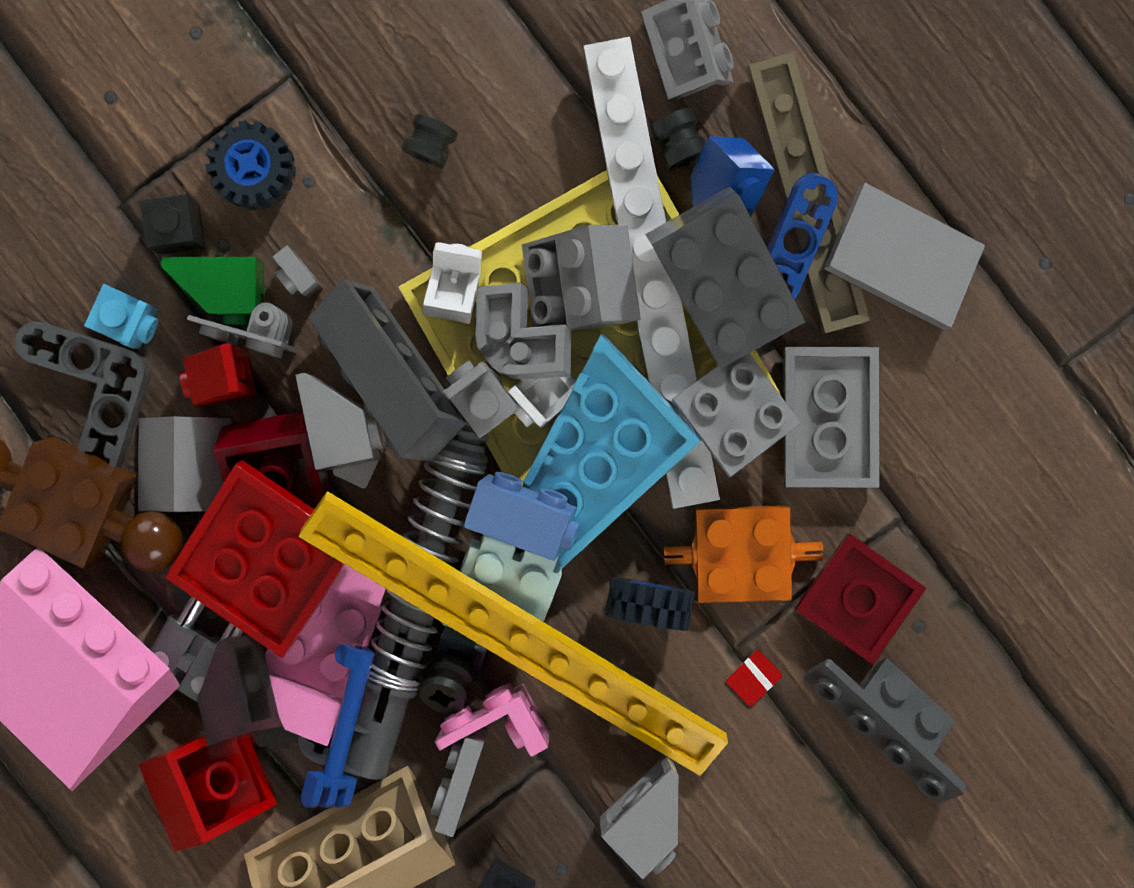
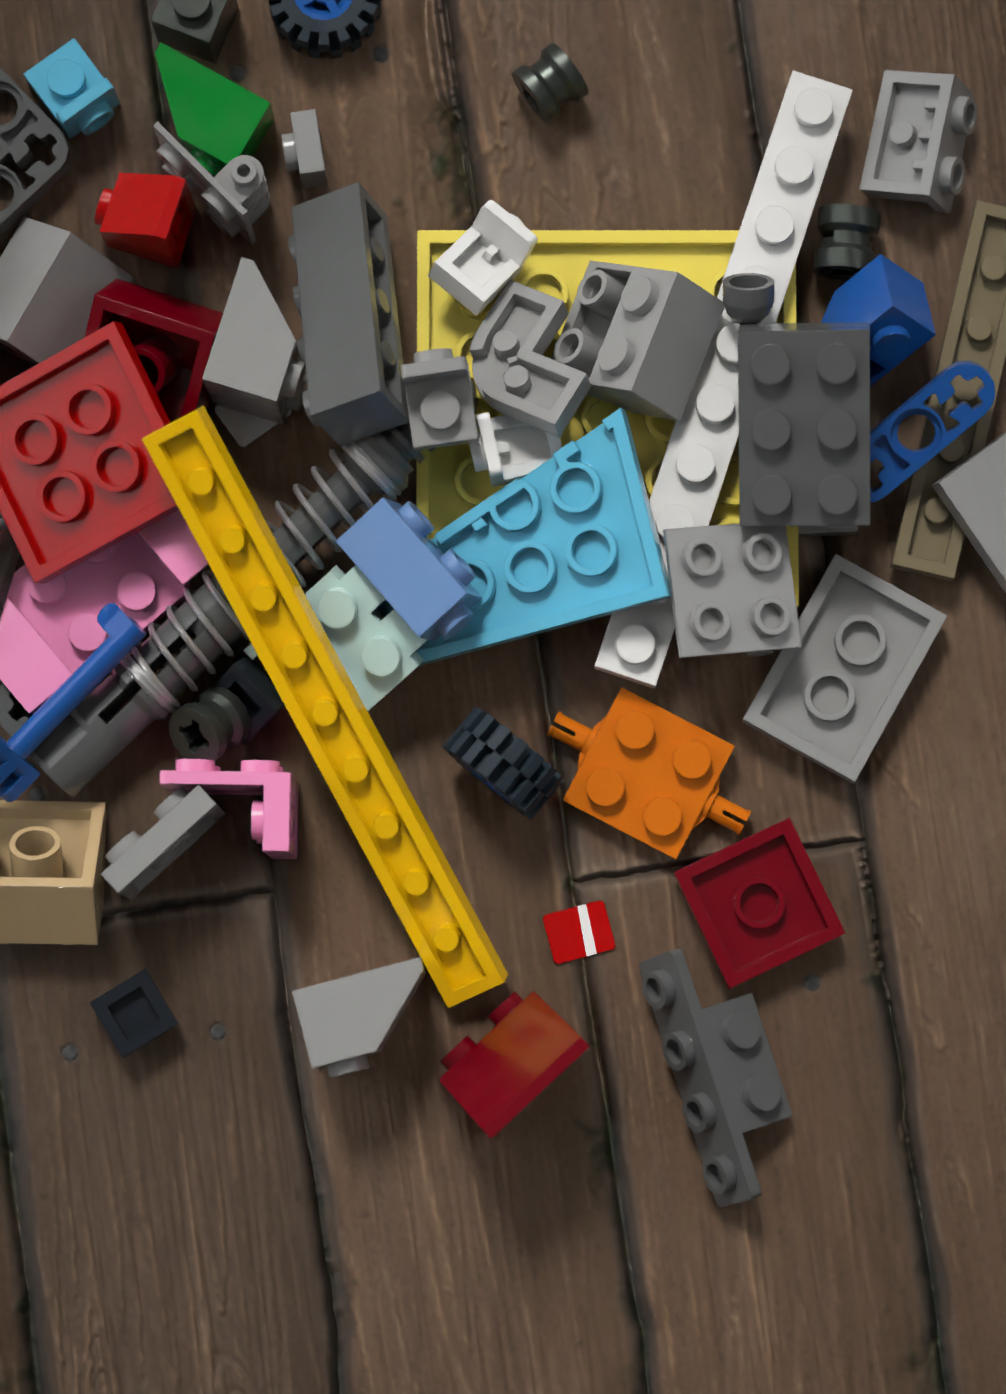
camera: 30 degrees right, 5 degrees down
none -> dark red slope [439,991,590,1139]
none -> dark grey hinge [723,273,774,324]

